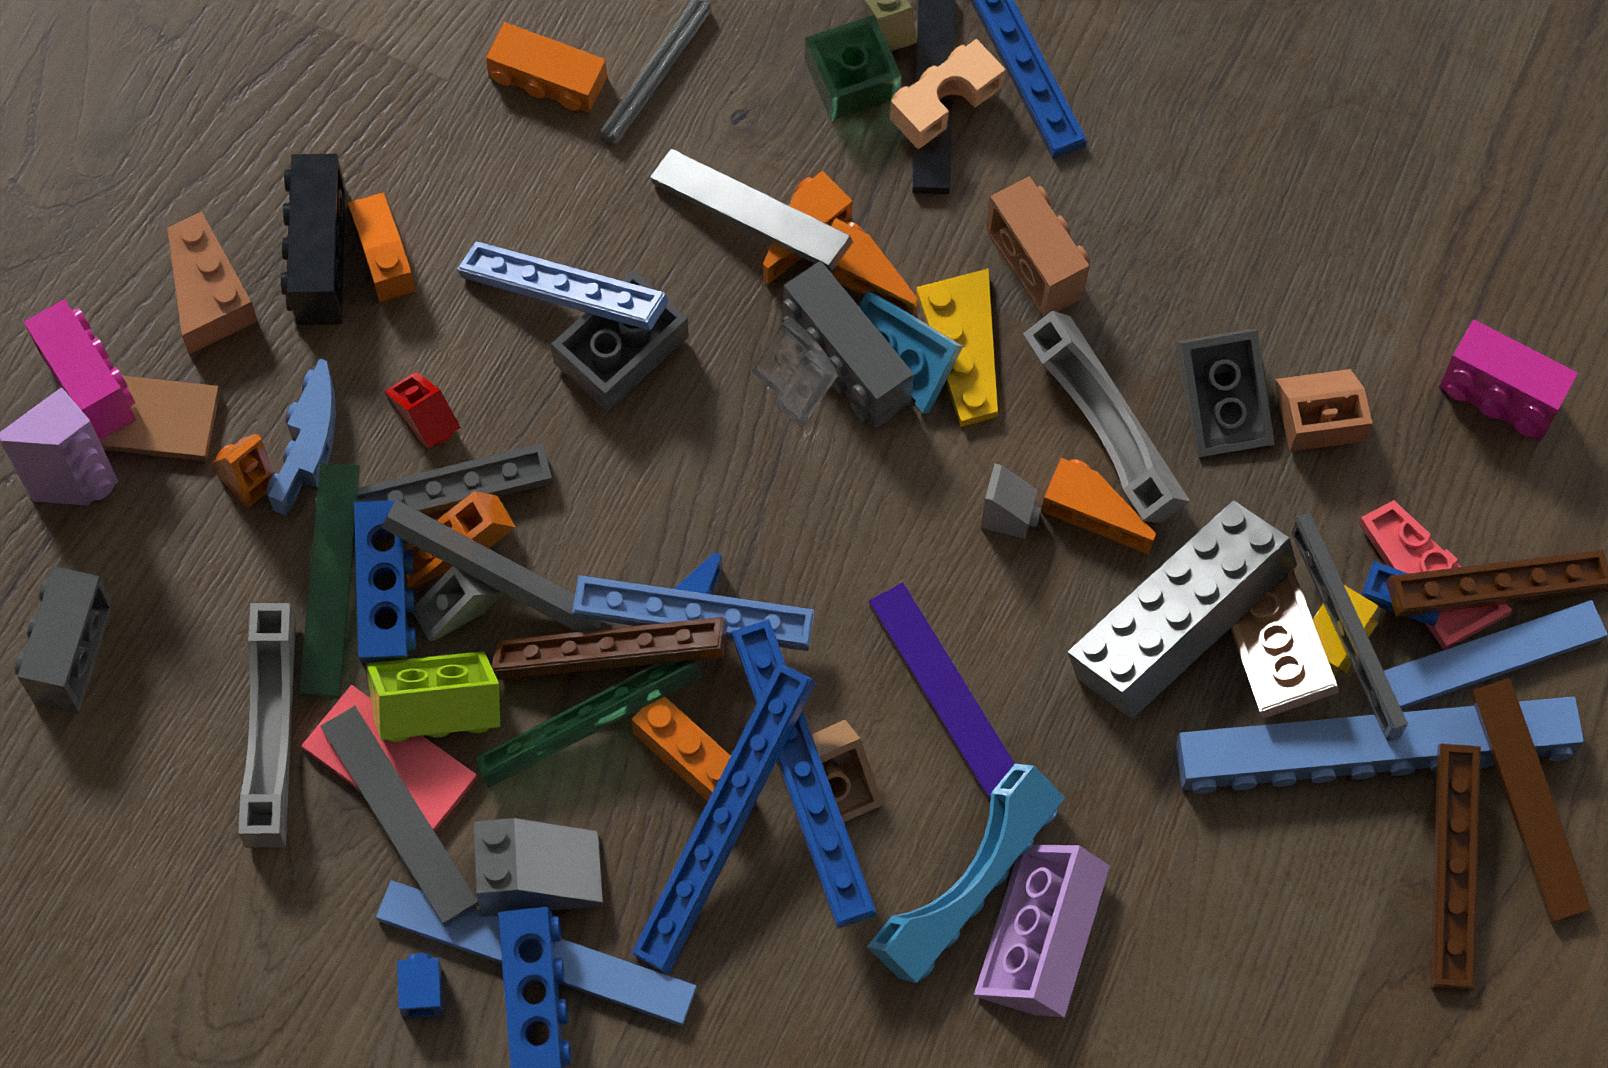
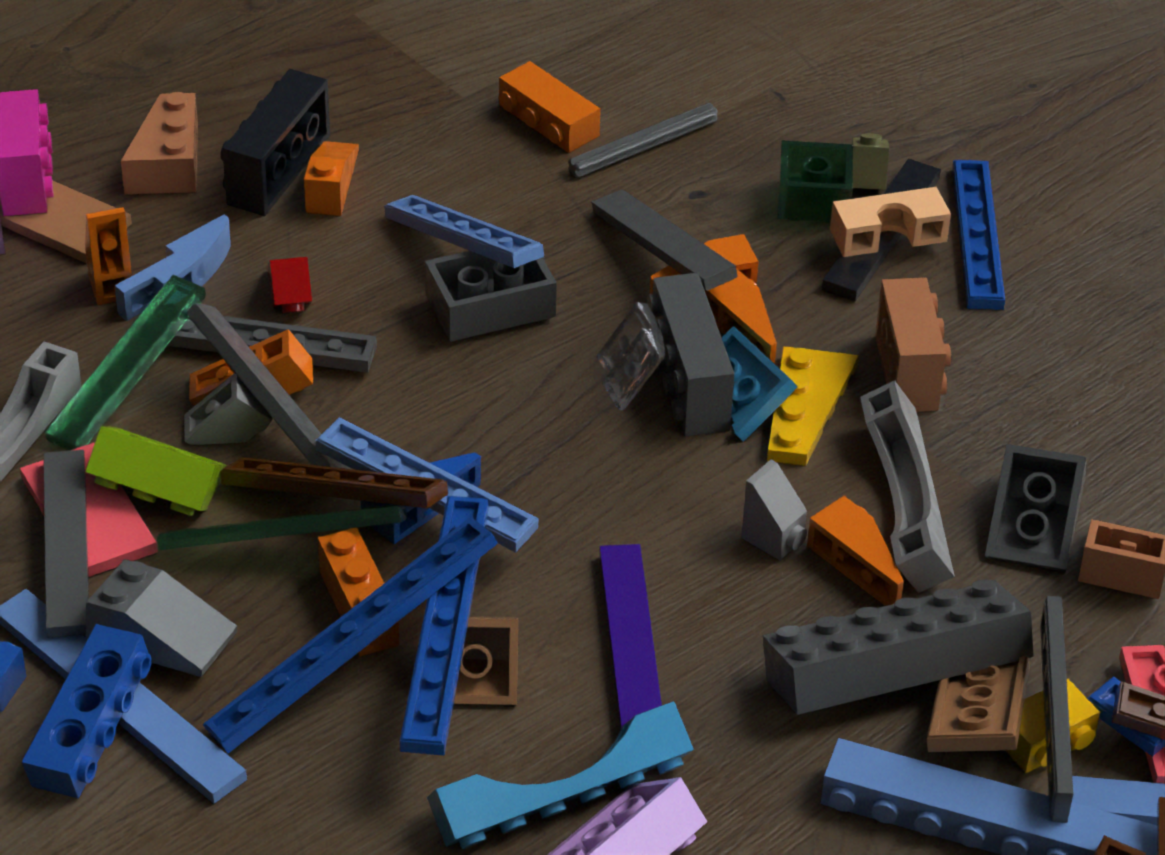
camera: 25 degrees right, 25 degrees down
blue brick [354,500,416,665] -> none

